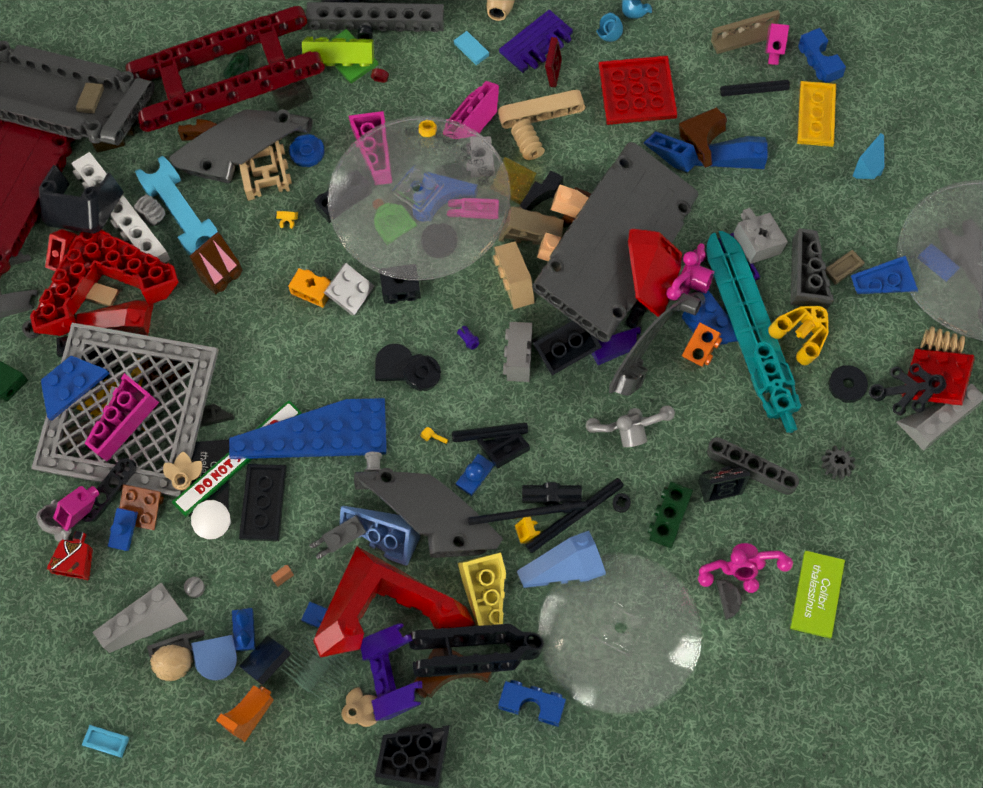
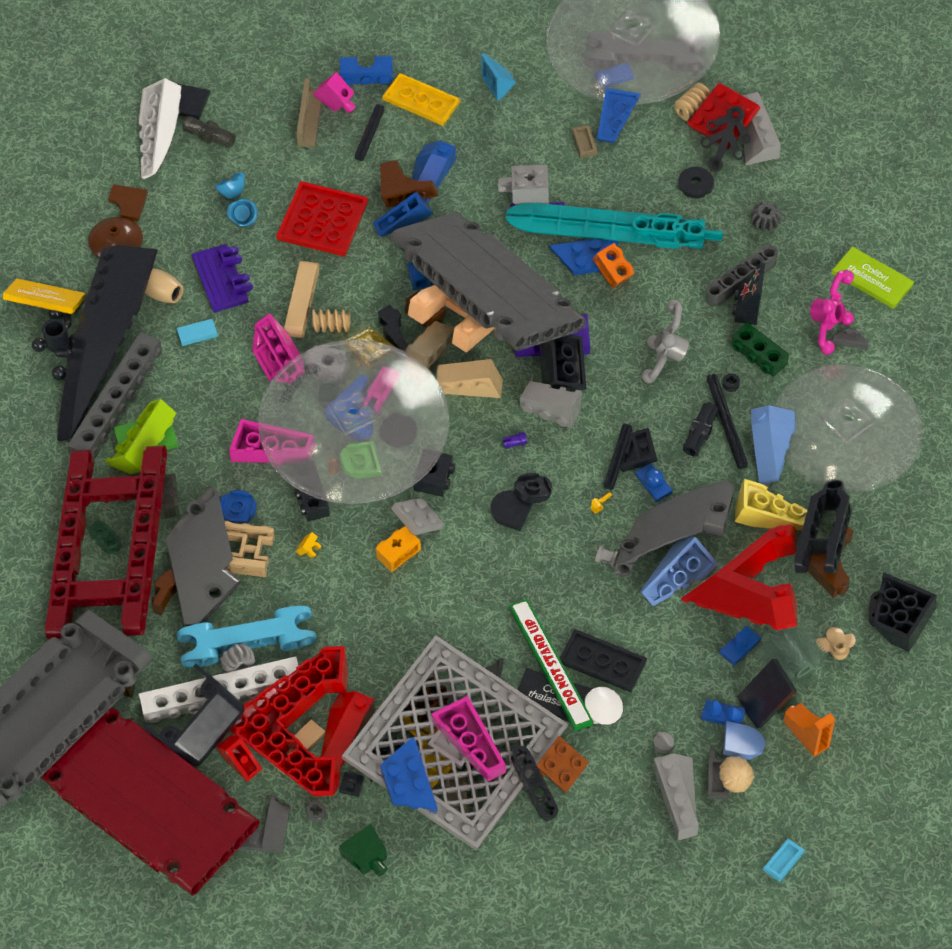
camera: 70 degrees left, 10 degrees down
light grey hair [36,499,71,542] -> none
red torso [47,531,93,580] -> none
dark pink torso [53,486,99,531] -> none
dark tan tile [76,83,104,114] -> none
blue tile [108,508,138,551] -> none
tan plate [163,452,203,491] -> none
reddish brown slope [190,232,243,295] -> none
blue wing [229,398,386,459] -> none
nougat tile [271,565,294,587] -> none
dark grey hinge [309,515,367,559] -> none
black bush [357,25,373,40] -> none
dark purple wedge [361,623,422,721] -> none
dark red tile [371,68,389,83] -> none
yellow tile [419,120,437,137] -> none
black bar [468,501,587,525] -> none
blue arch [498,680,566,727] -> none
yellow tile [514,517,541,544] -> none
dark red plate [545,37,562,88] -> none
dark grey panel [609,291,705,396] -> none
red wedge [628,229,682,317] -> none
dark pink wheel [666,243,714,301] -> none
yellow connector [768,306,829,365] -> none
dark grey wedge [790,228,834,309] -> none

